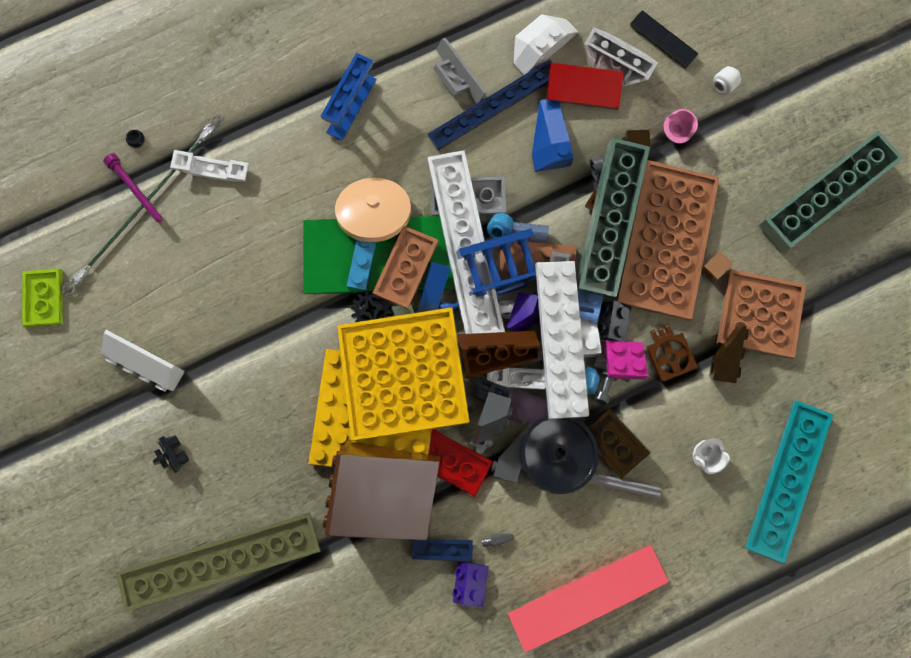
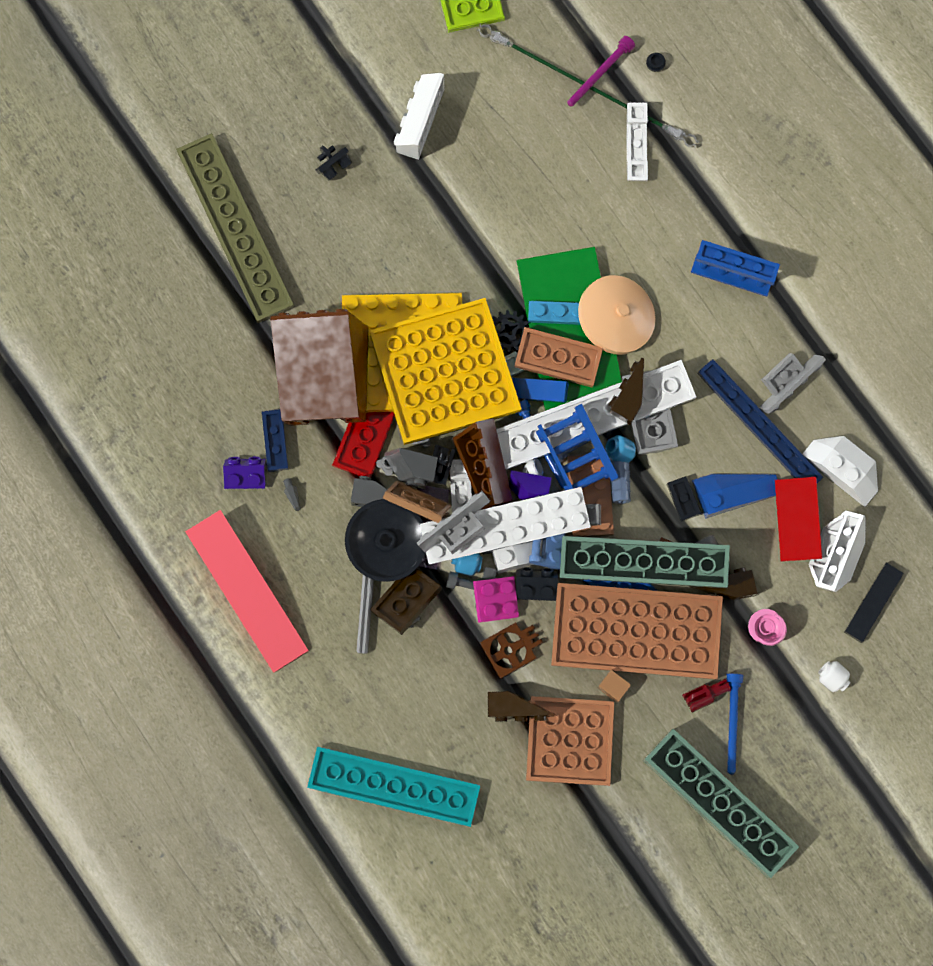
camera: 80 degrees right, 0 degrees up
white helmet [692,438,730,474] -> none
none -> medium nougat tile [383,481,452,523]
none -> light grey bracket [417,491,490,555]
none -> dark brown slope [608,358,644,425]
none -> black plate [666,476,701,522]
none -> dark red arm [682,679,731,713]
none -> blue piece [726,674,743,775]

